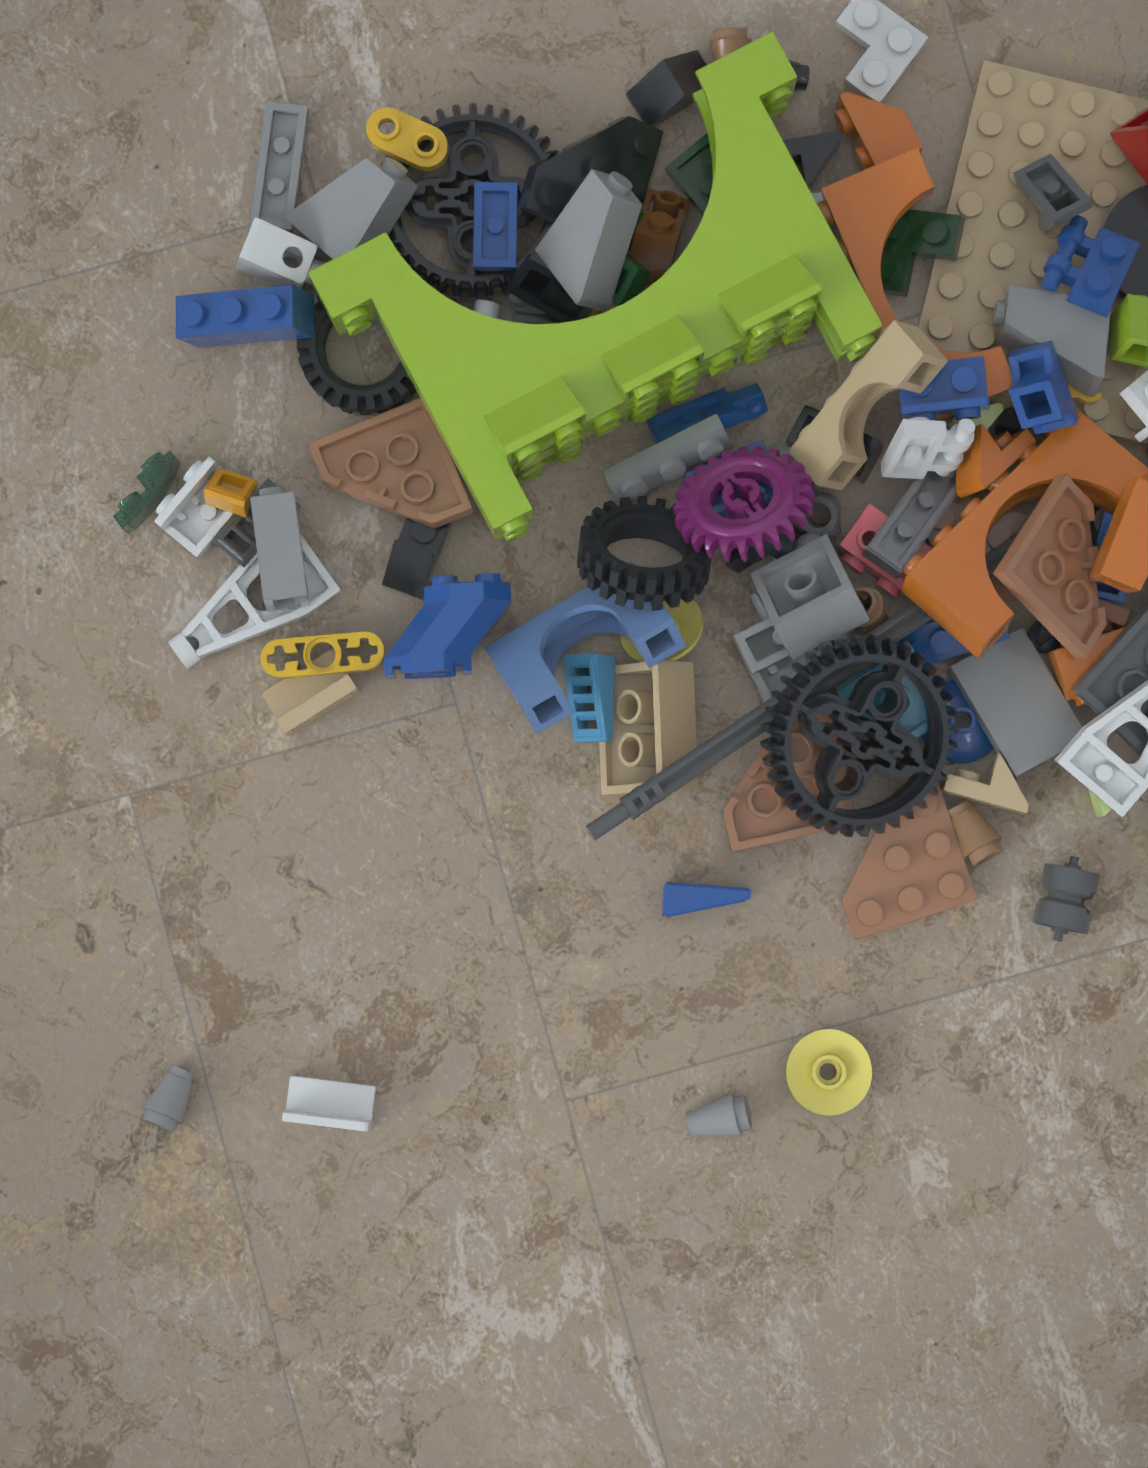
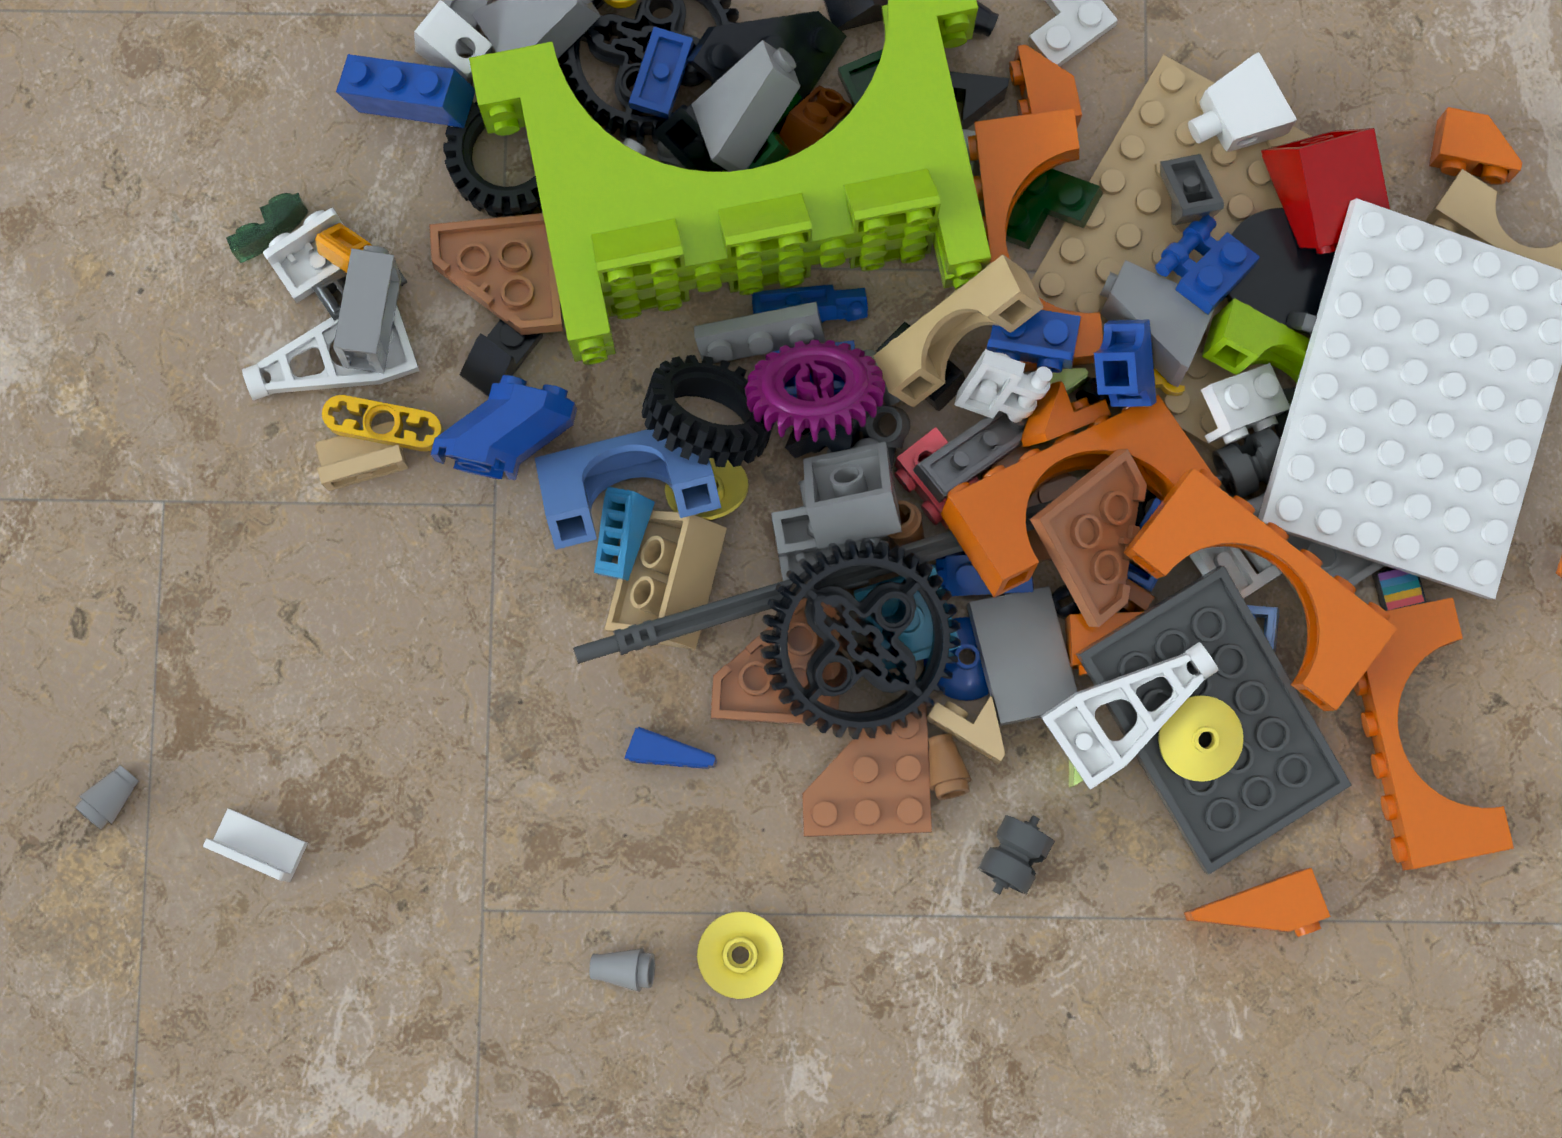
camera: 15 degrees right, 5 degrees down
none -> white torso [1188,52,1297,152]

